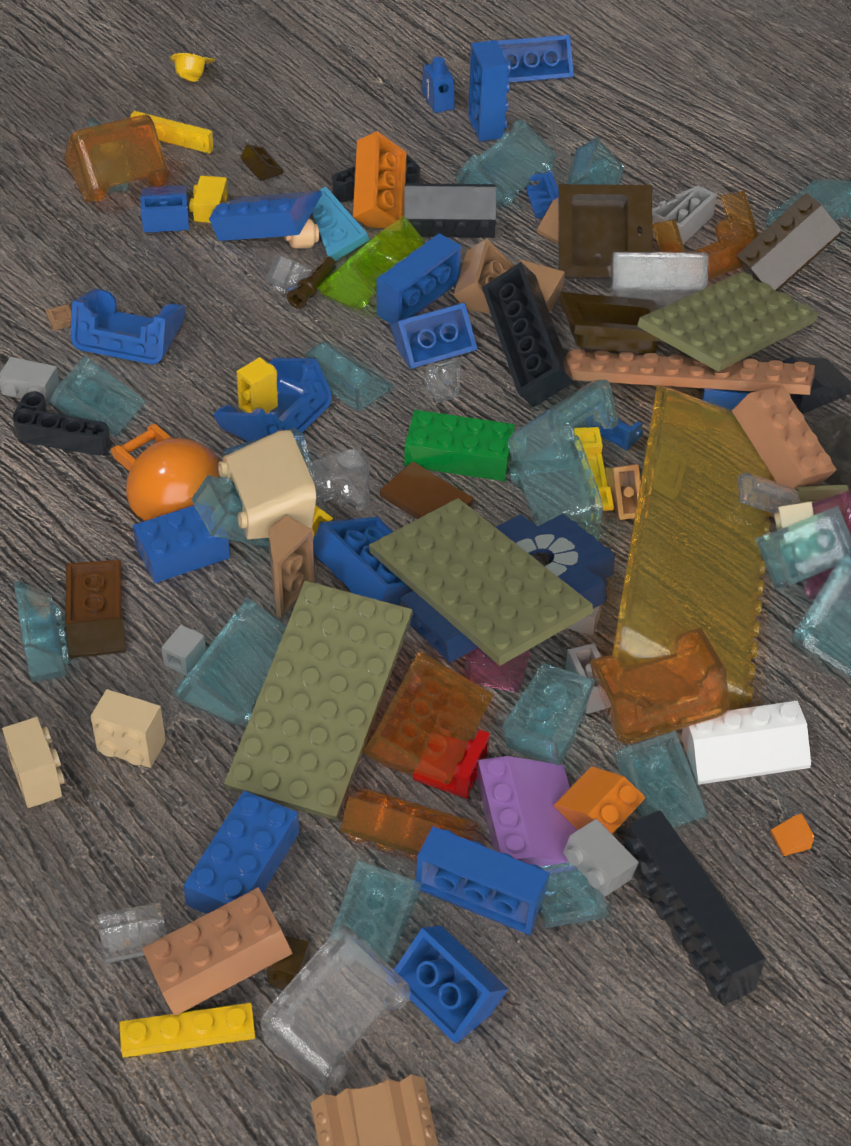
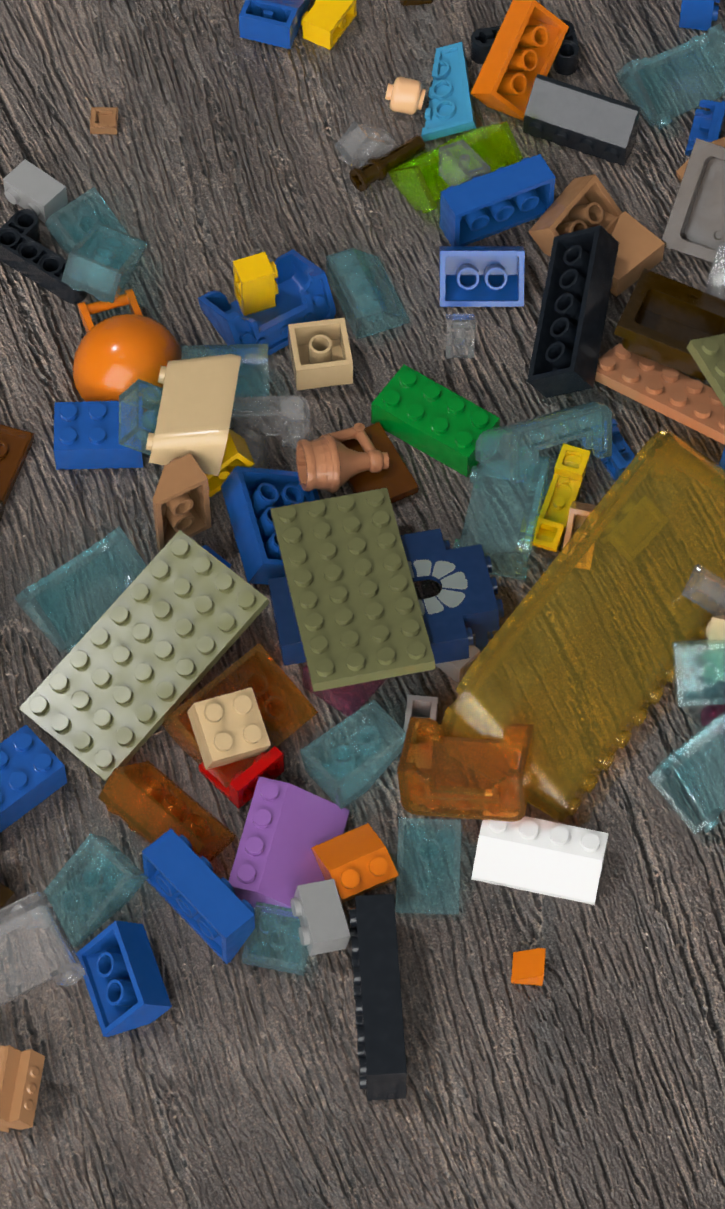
camera: 25 degrees right, 10 degrees up
blue windscreen [71,288,185,364] -> none
light grey brick [161,625,206,676] -> none
blue slope [209,191,322,241] -> none
none -> clear light blue slope [61,221,148,303]
none -> tan brick [187,687,271,770]
none -> tan brick [288,317,353,390]
none -> nougat piece [296,423,389,494]
none -> clear slope [439,140,491,186]

